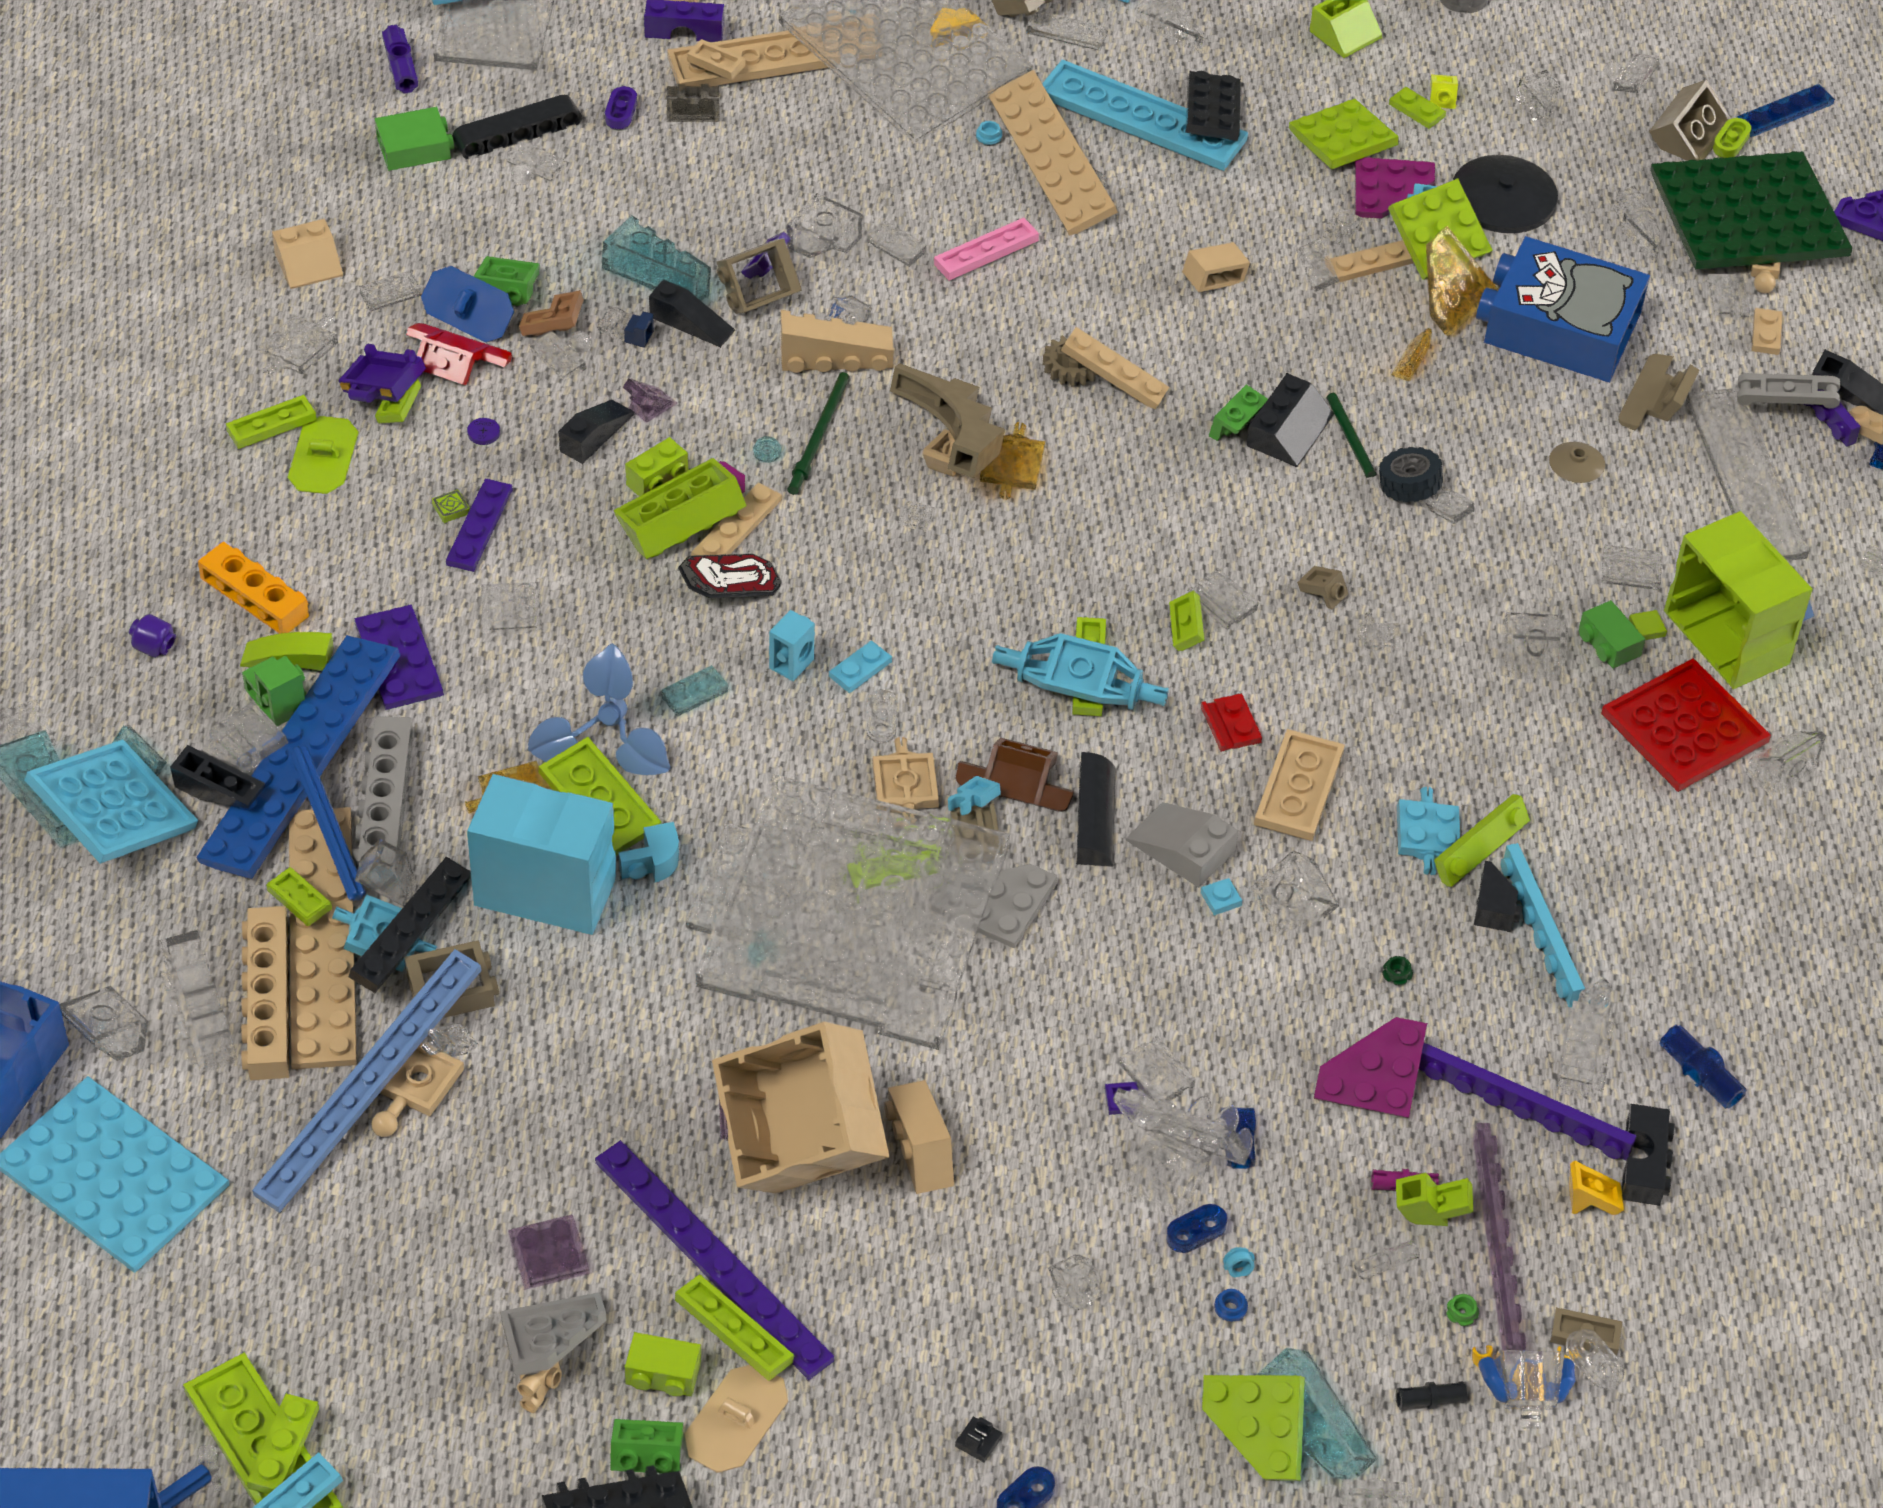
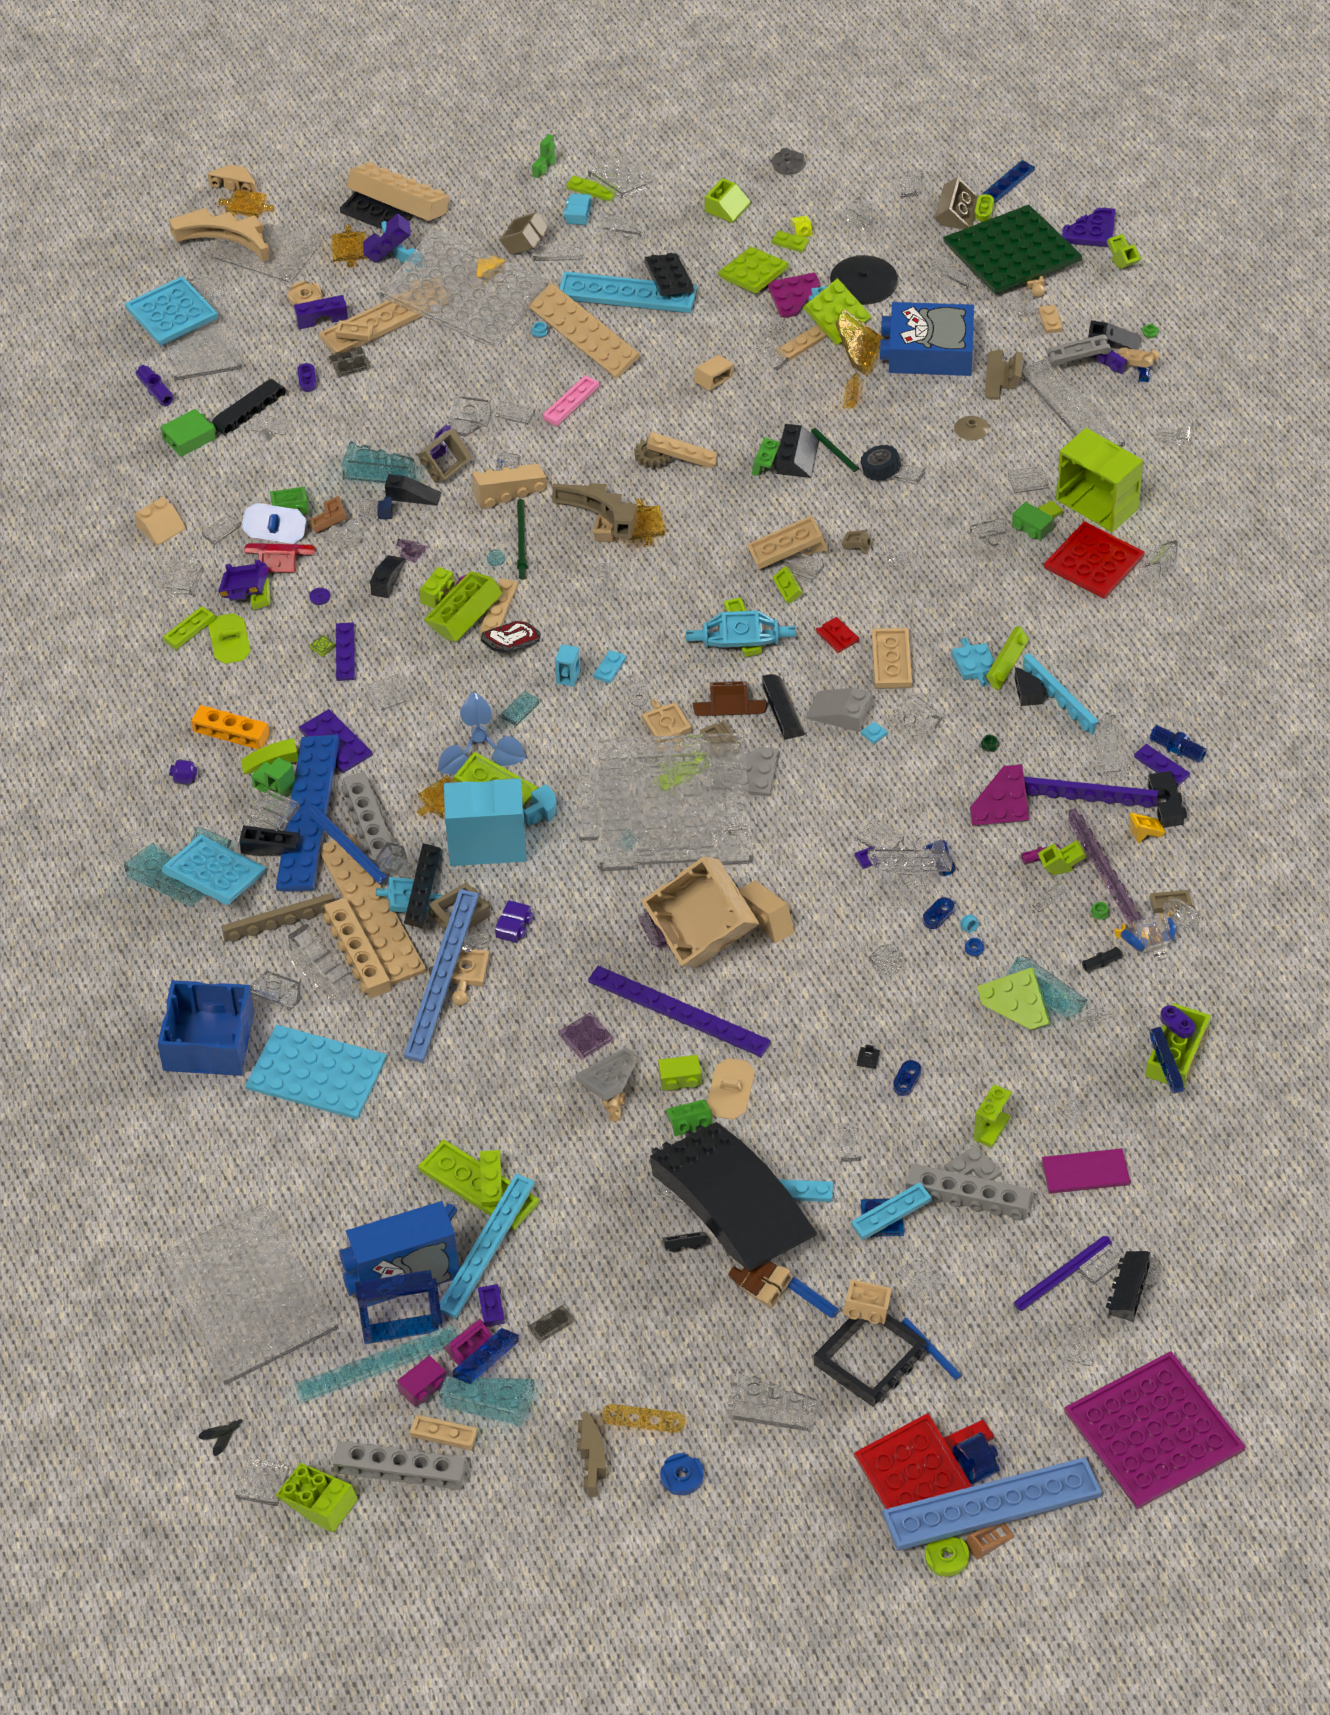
camera: 15 degrees left, 0 degrees up
lime plate [266,867,332,926] -> none
lime plate [675,1274,794,1381] -> none
medium azure plate [948,776,1001,815] -> none
none -> dark tan plate [221,893,335,942]
none -> dark purple brick [495,900,533,944]
none -> tan plate [747,515,828,570]
none -> dark purple plate [1134,744,1190,787]

